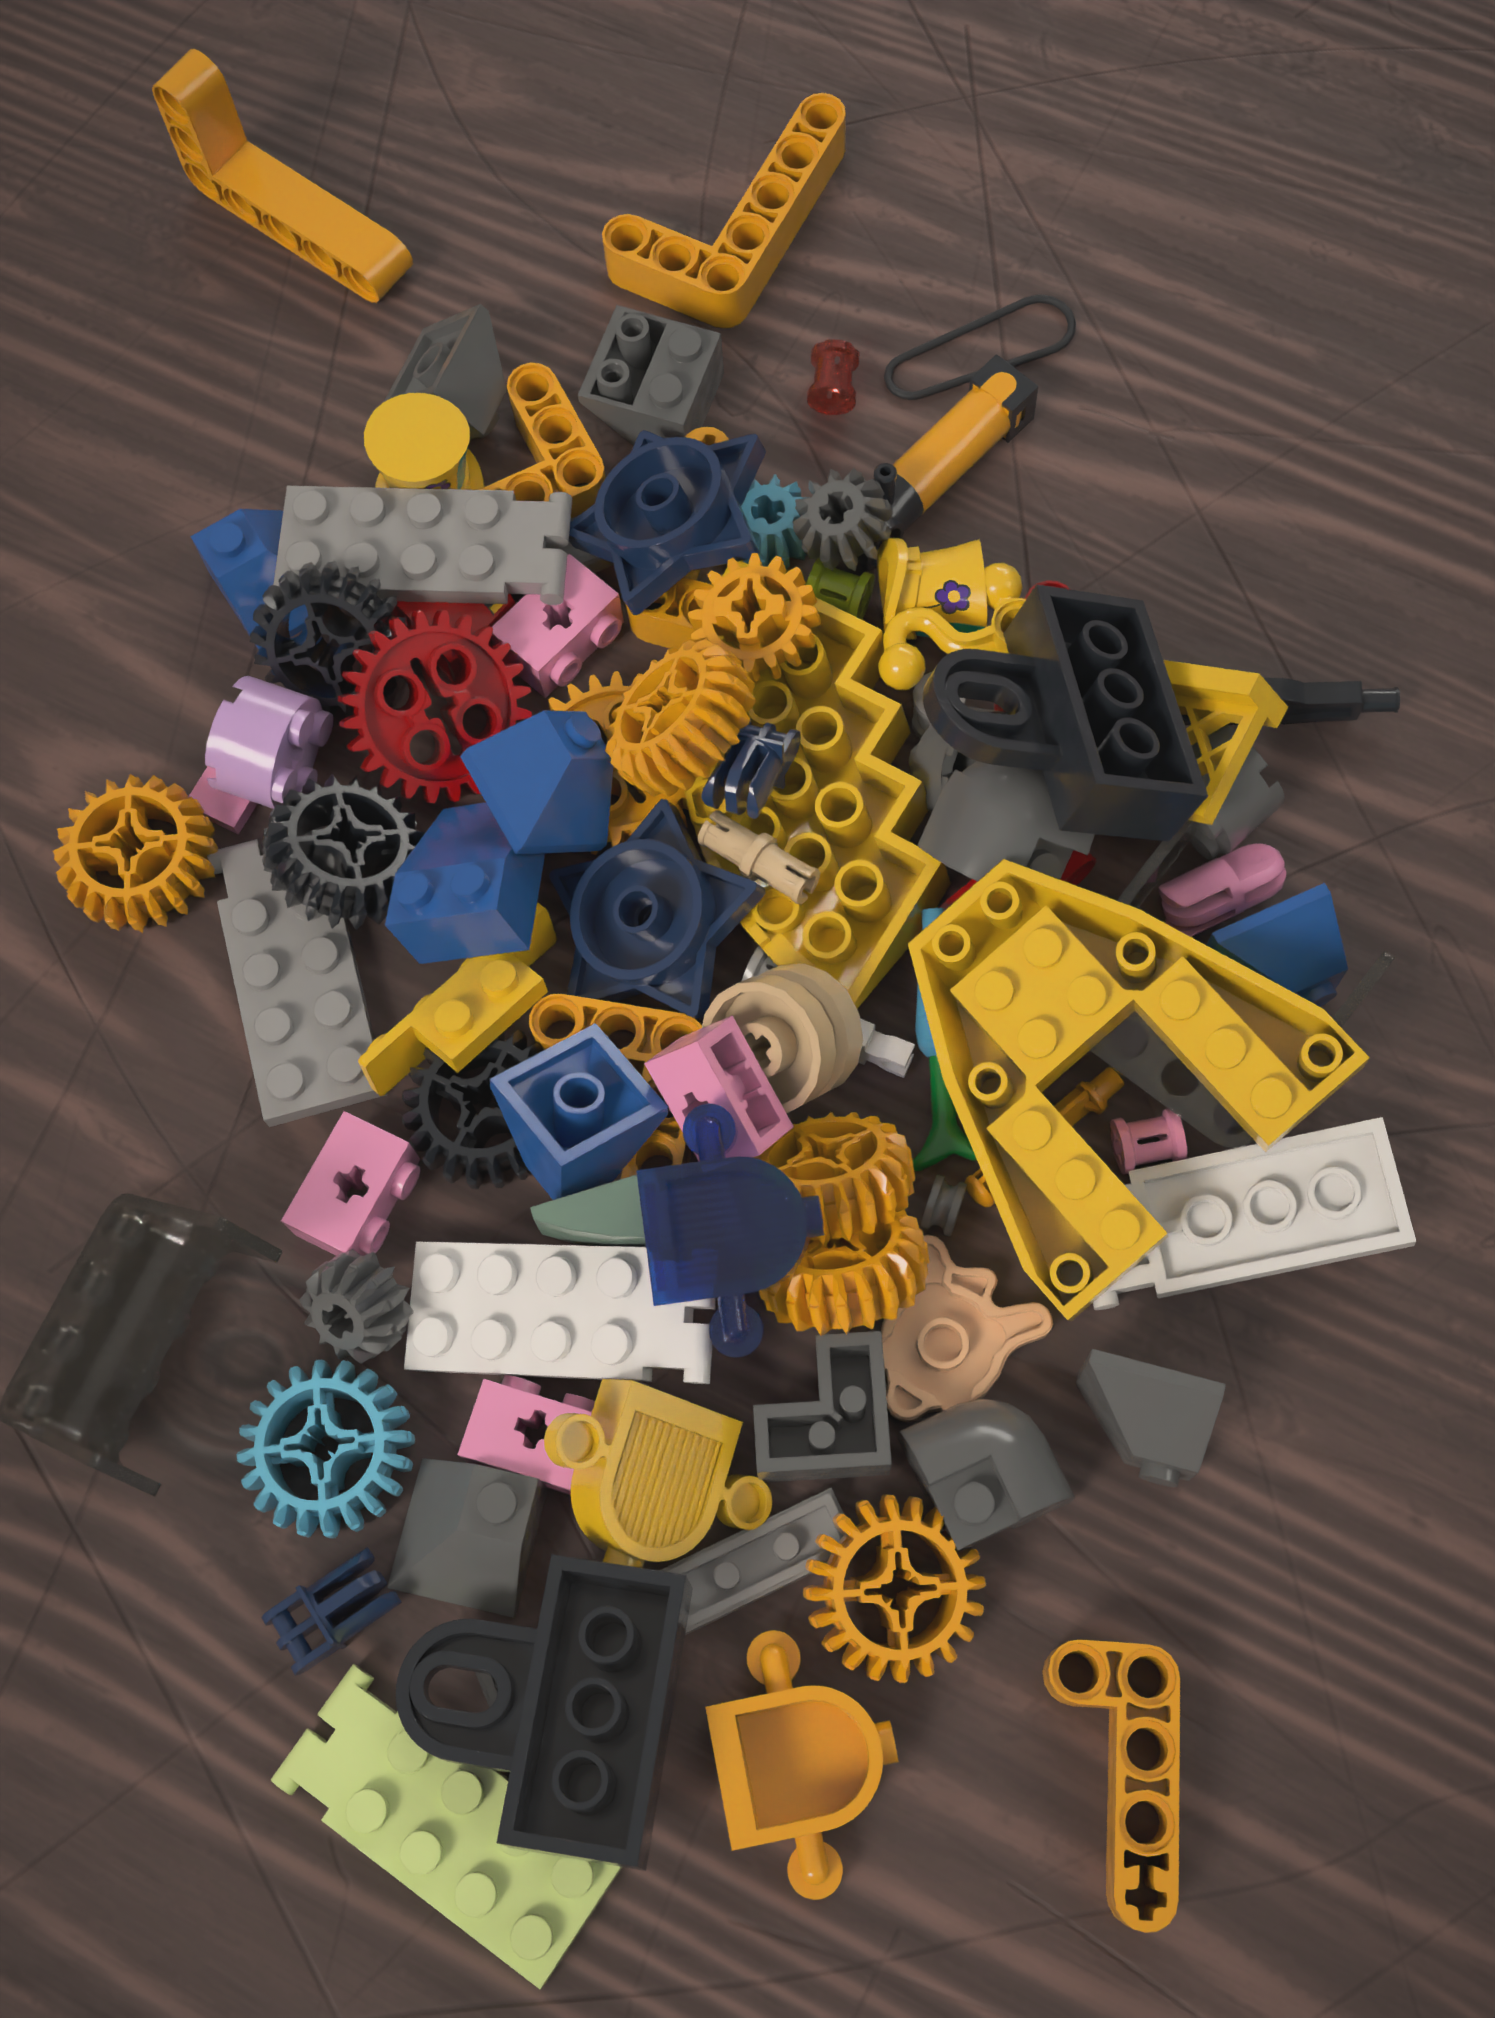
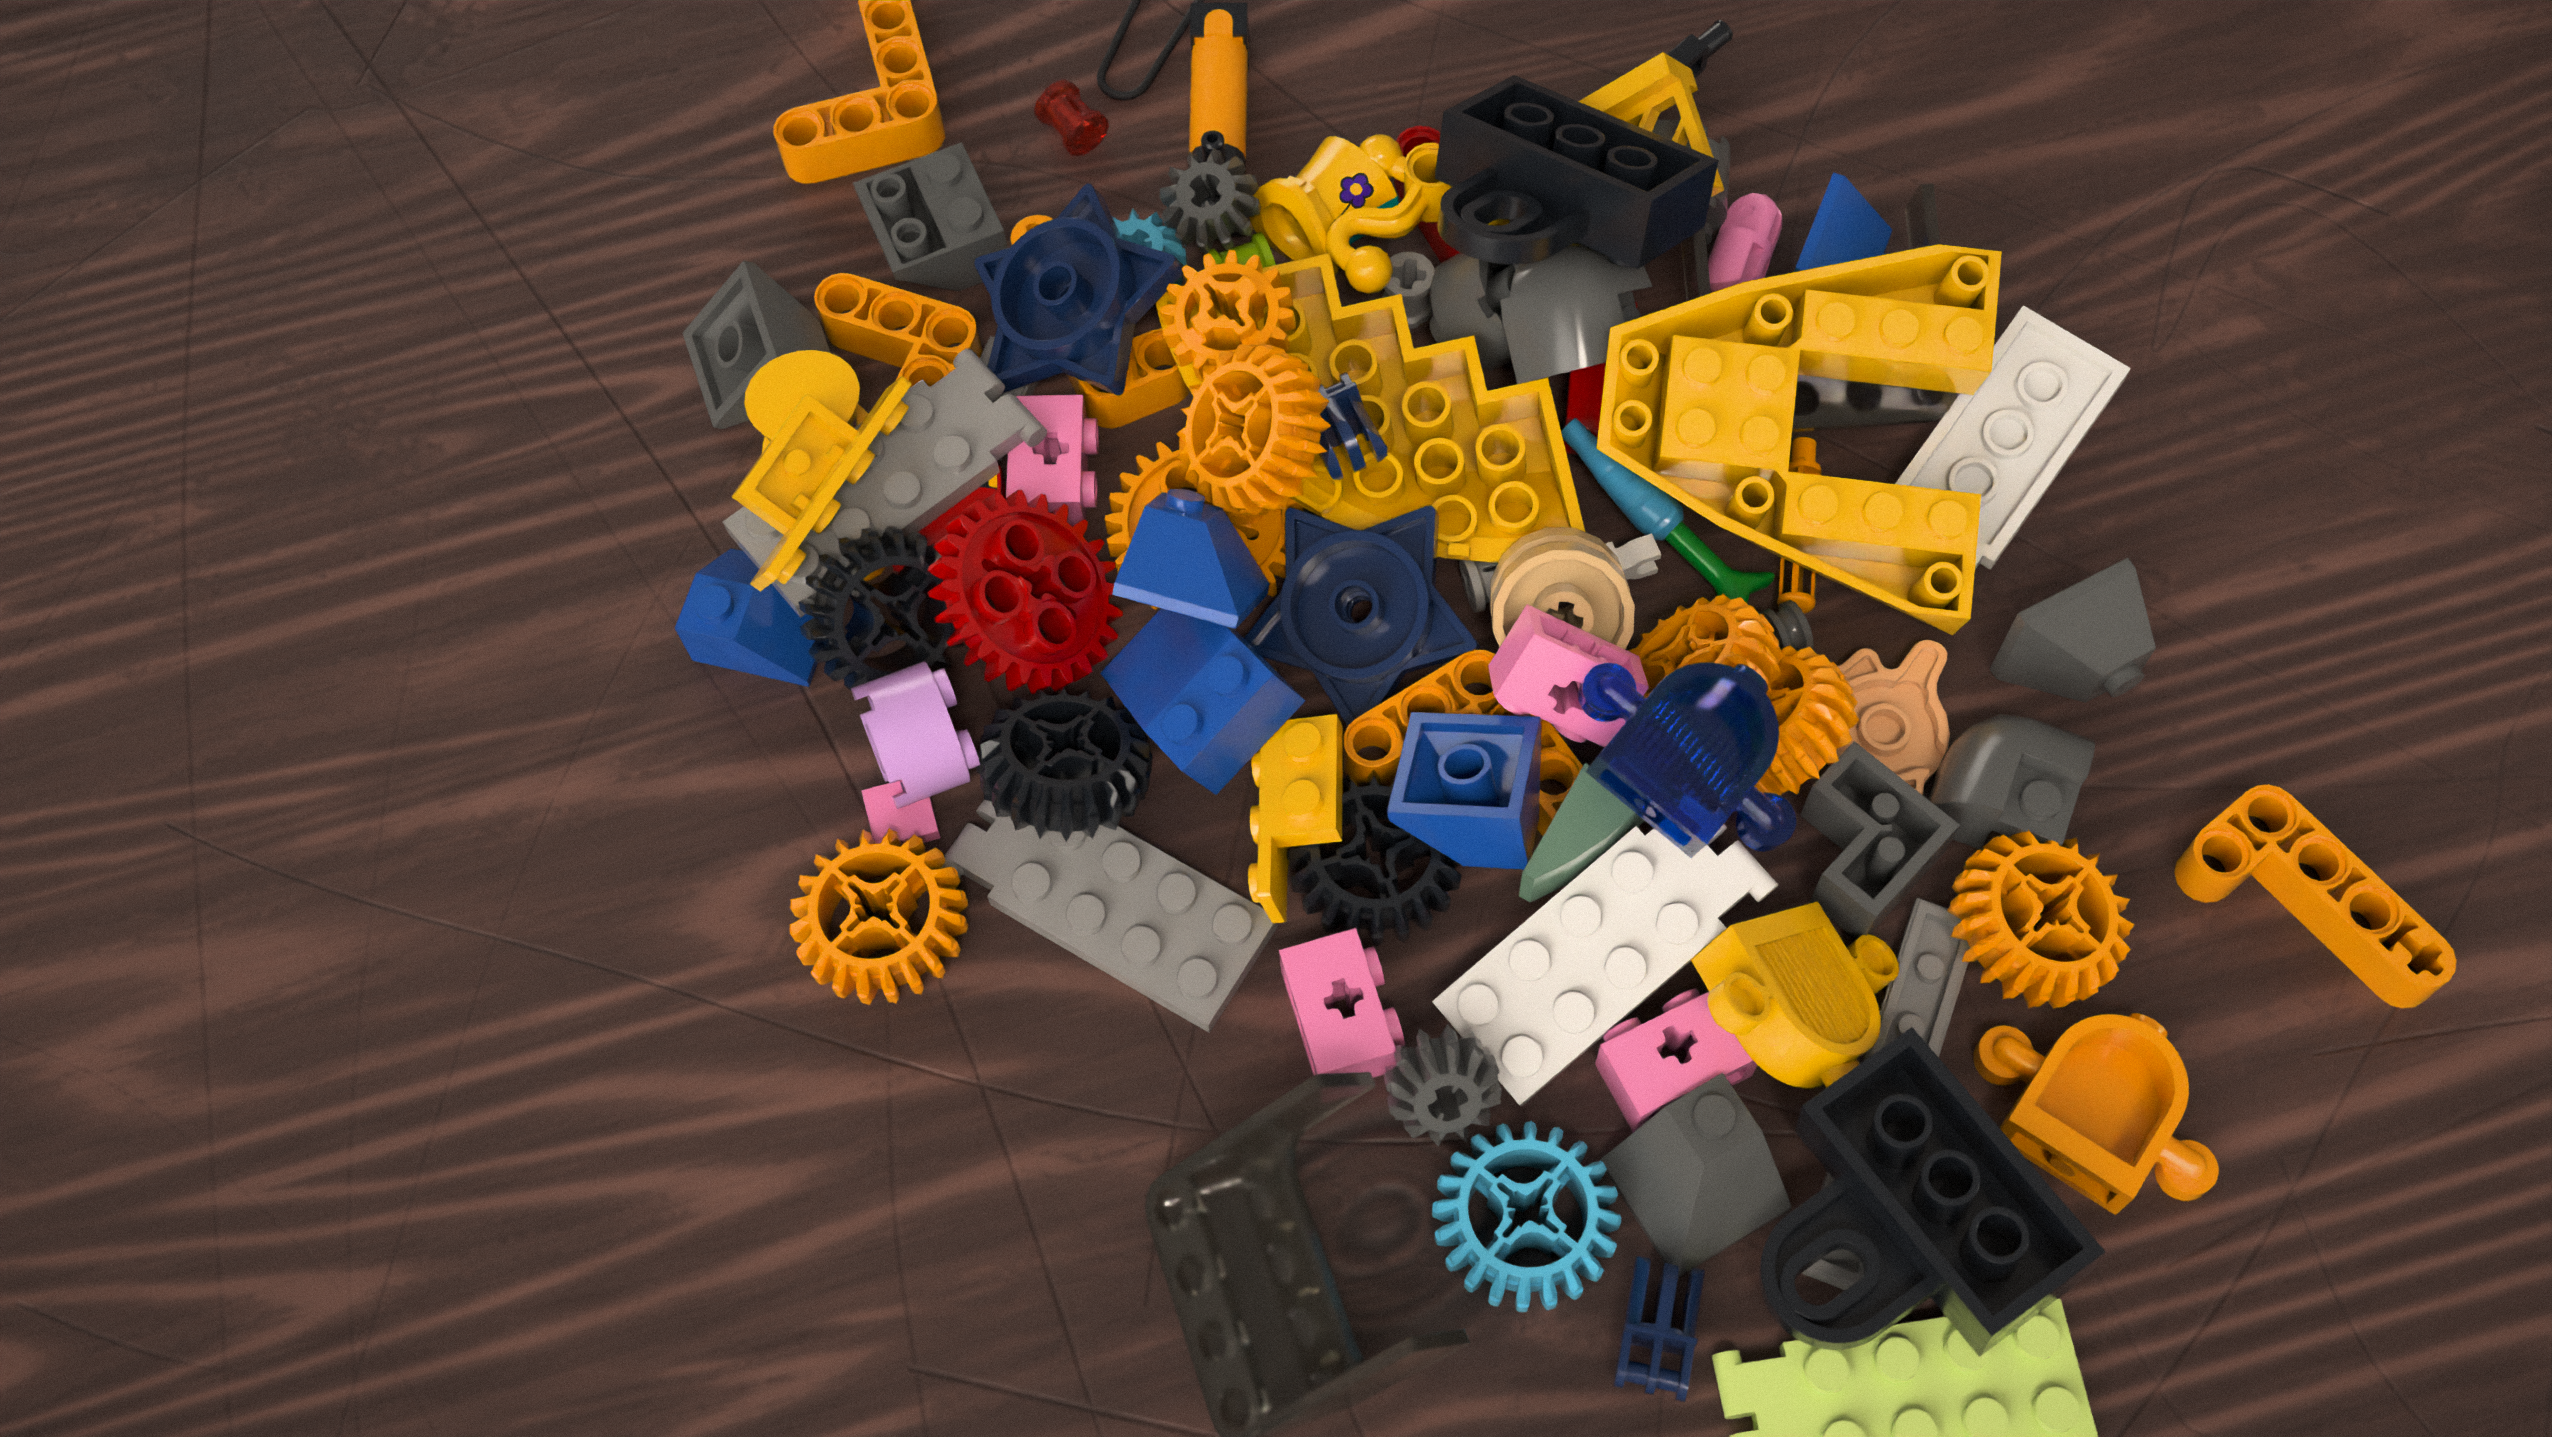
camera: 45 degrees left, 5 degrees down
light orange beam [152,49,413,303] -> none
tan pin [698,810,820,905] -> none
bright pink bush [1110,1107,1187,1175] -> none
none -> yellow bracket [731,376,912,591]

